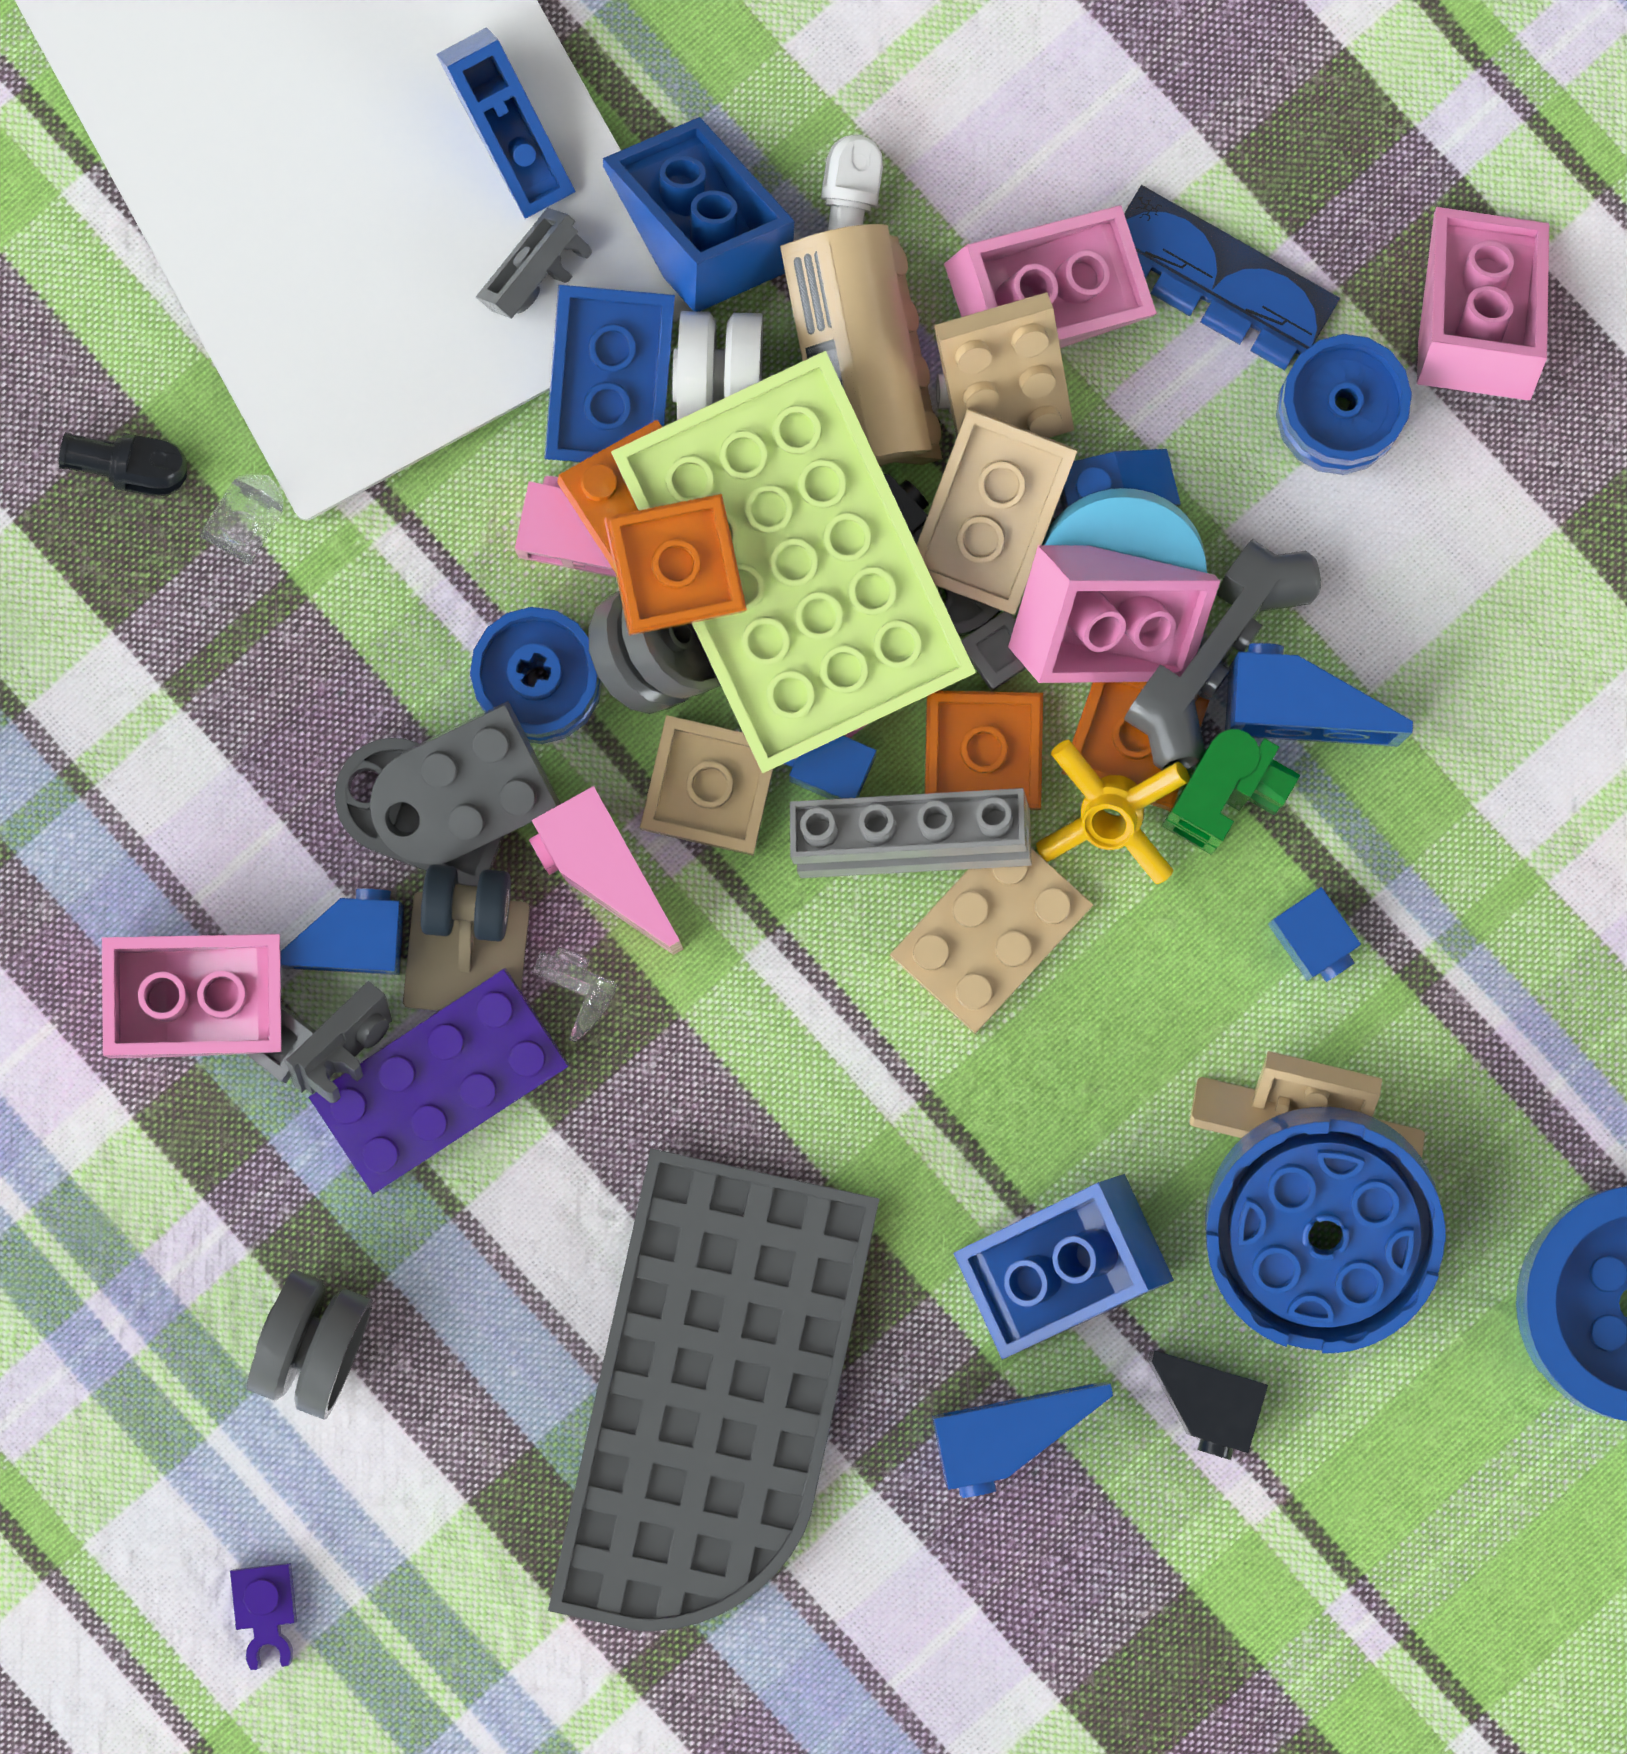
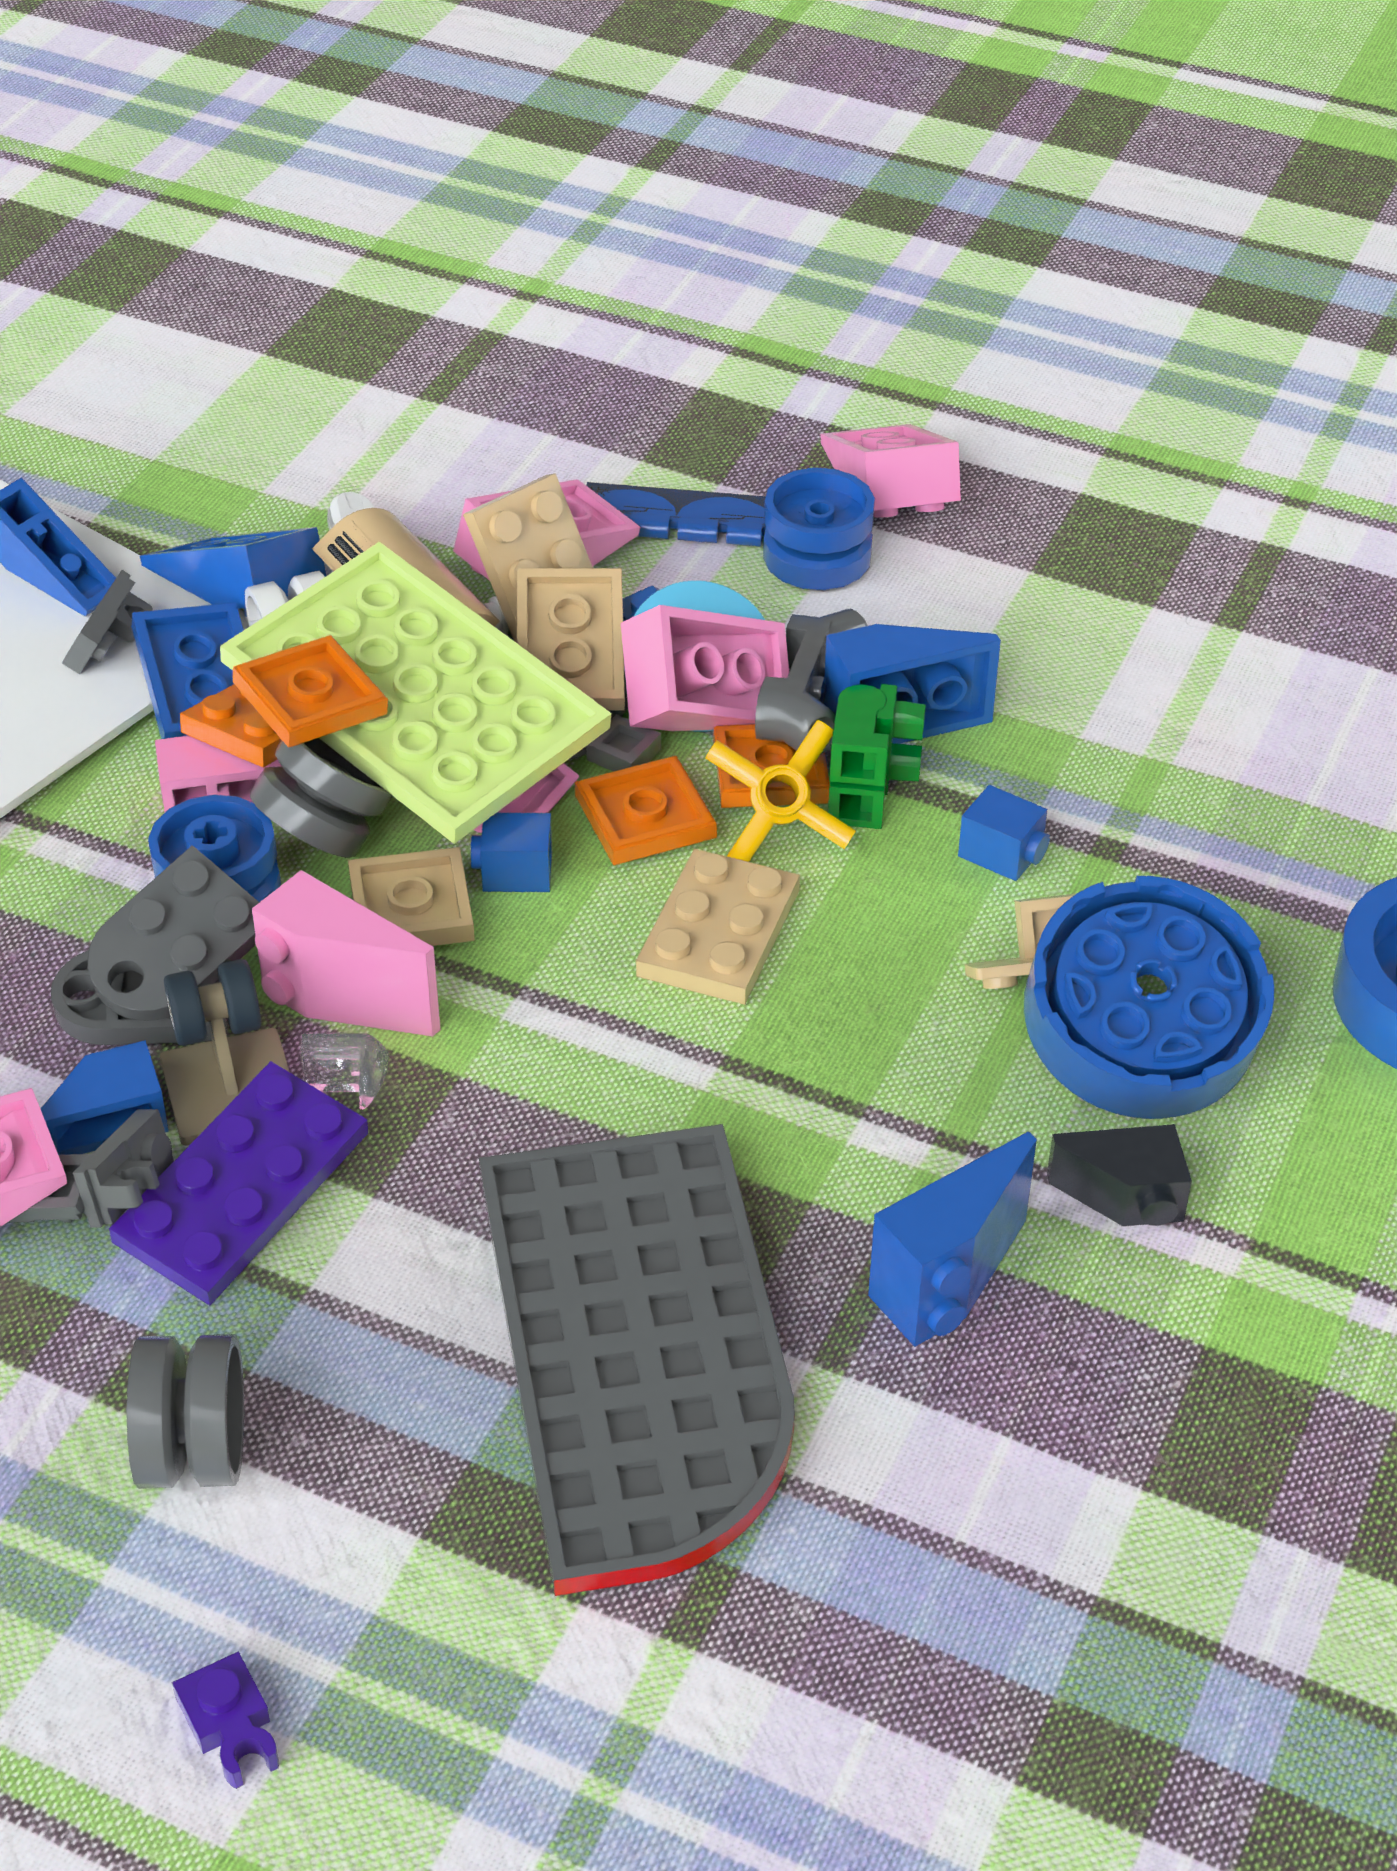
camera: 25 degrees left, 40 degrees down
light grey brick [790,788,1032,878] -> none
blue slope [953,1174,1174,1360] -> none

